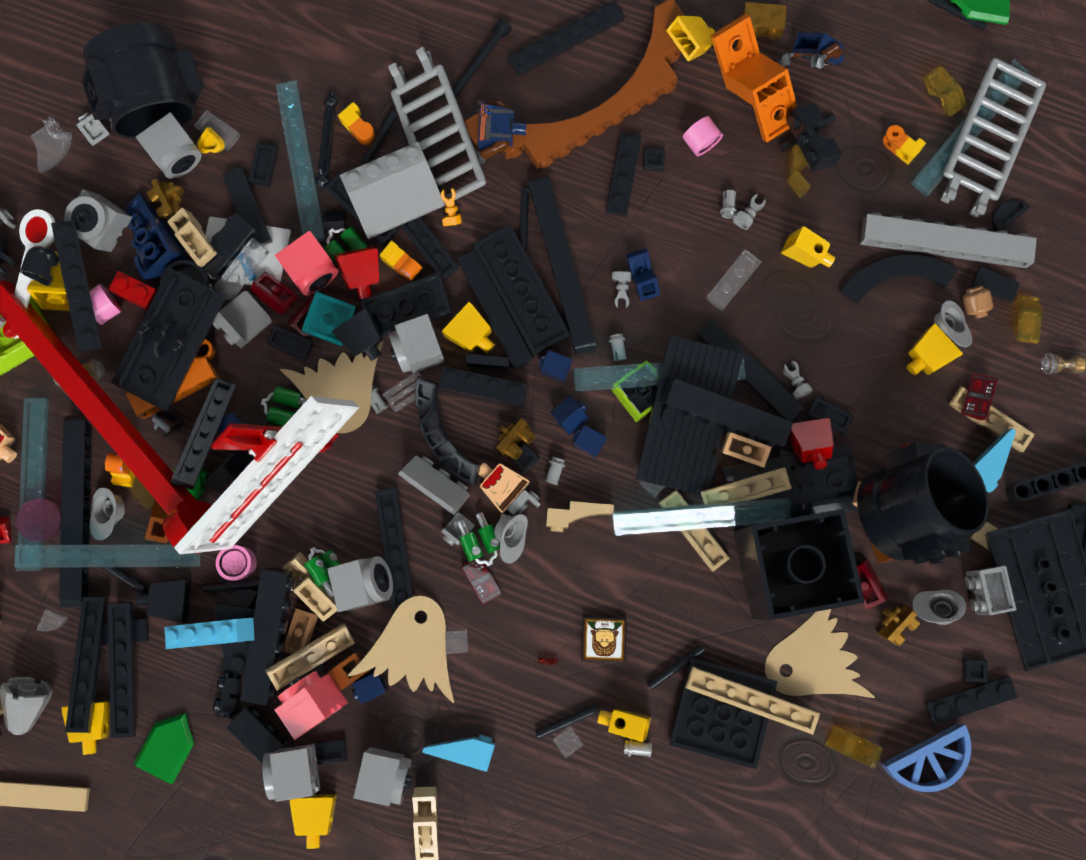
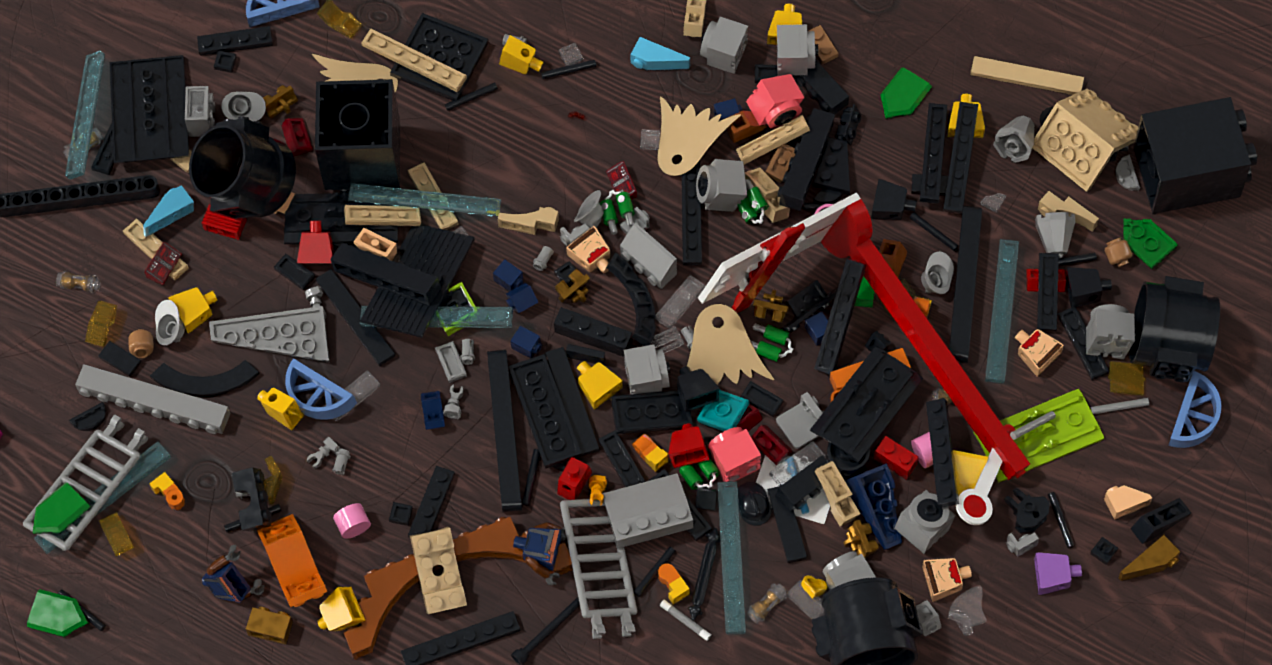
camera: 170 degrees left, 15 degrees down
clear light blue plate [14,545,201,568] -> none
clear pink tile [16,498,61,542] -> none
black helmet [20,246,59,286] -> none
medium azure brick [165,618,255,649] -> none
black tile [248,143,279,188] -> none
tile [581,617,627,663] -> none
none -> green tile [33,482,90,534]
none -> light grey wing [209,306,330,363]
none -> medium blue window [285,358,357,420]
none -> tan piece [410,527,467,614]
none -> light grey tile [435,341,467,383]
none -> red torso [557,457,592,500]
none -> clear tile [655,275,705,329]
none -> light grey bar [660,600,711,641]
none -> black piece [735,482,772,526]
none -> clear piece [747,583,787,624]
none -> medium nougat plate [809,25,839,65]
none -> light nougat torso [922,558,972,602]

